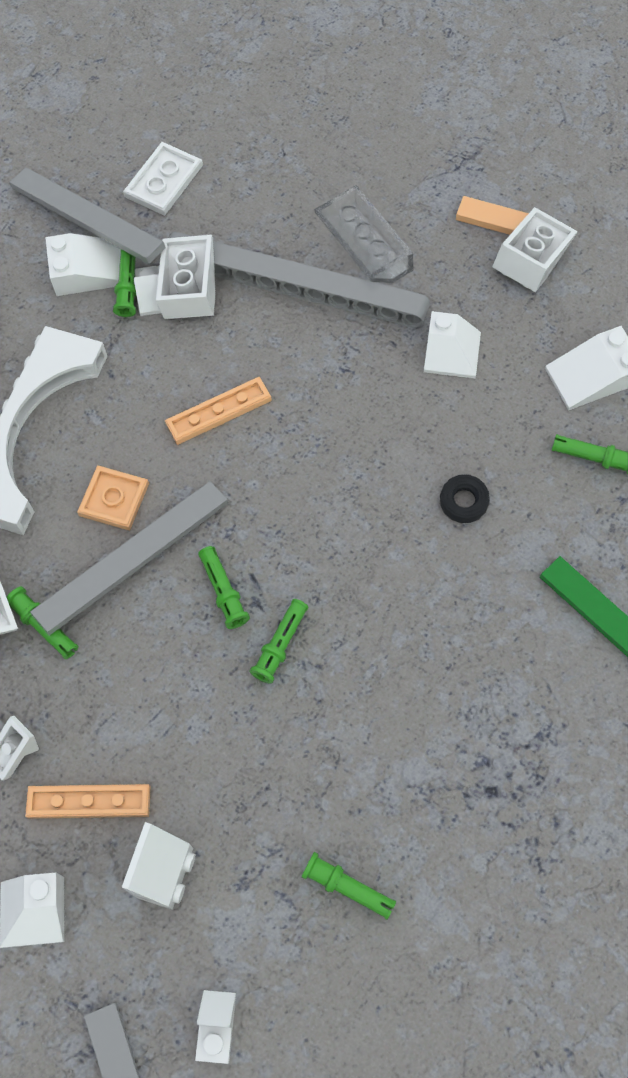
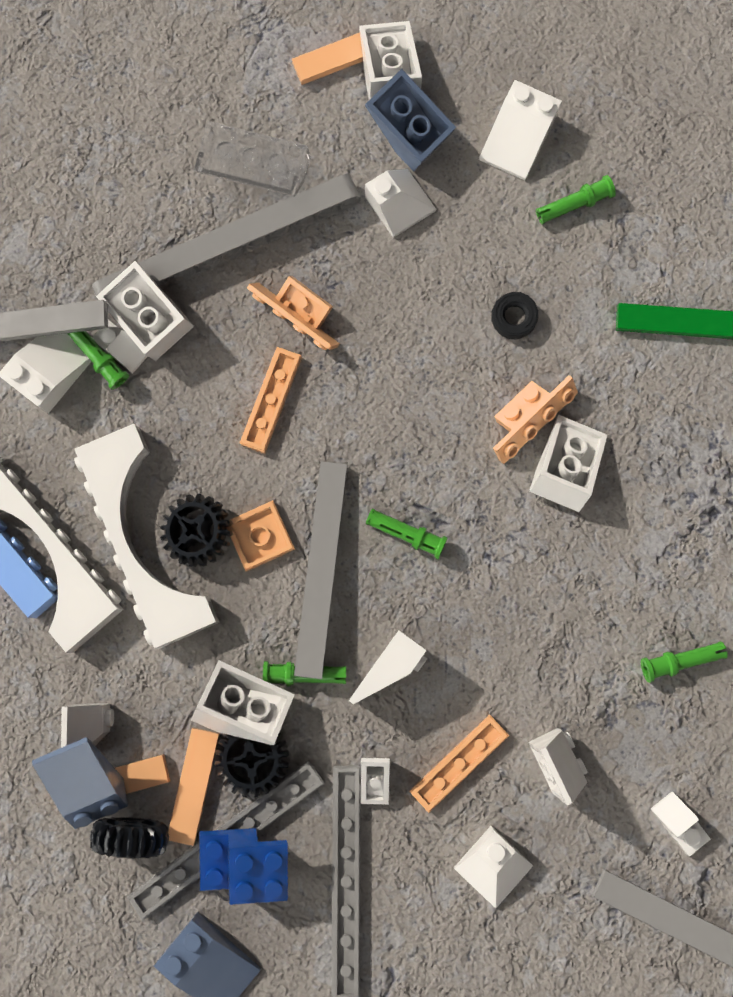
camera: 40 degrees left, 15 degrees up
white tile [123,142,203,216] -> none
bright green pin [249,599,309,684] -> none
none -> black gear [159,494,233,567]
none -> light nougat bracket [247,276,340,350]
none -> white slope [349,631,427,704]
none -> sand blue slope [365,69,456,172]
none -> light nougat bracket [493,376,578,464]
none -> white slope [529,415,607,512]

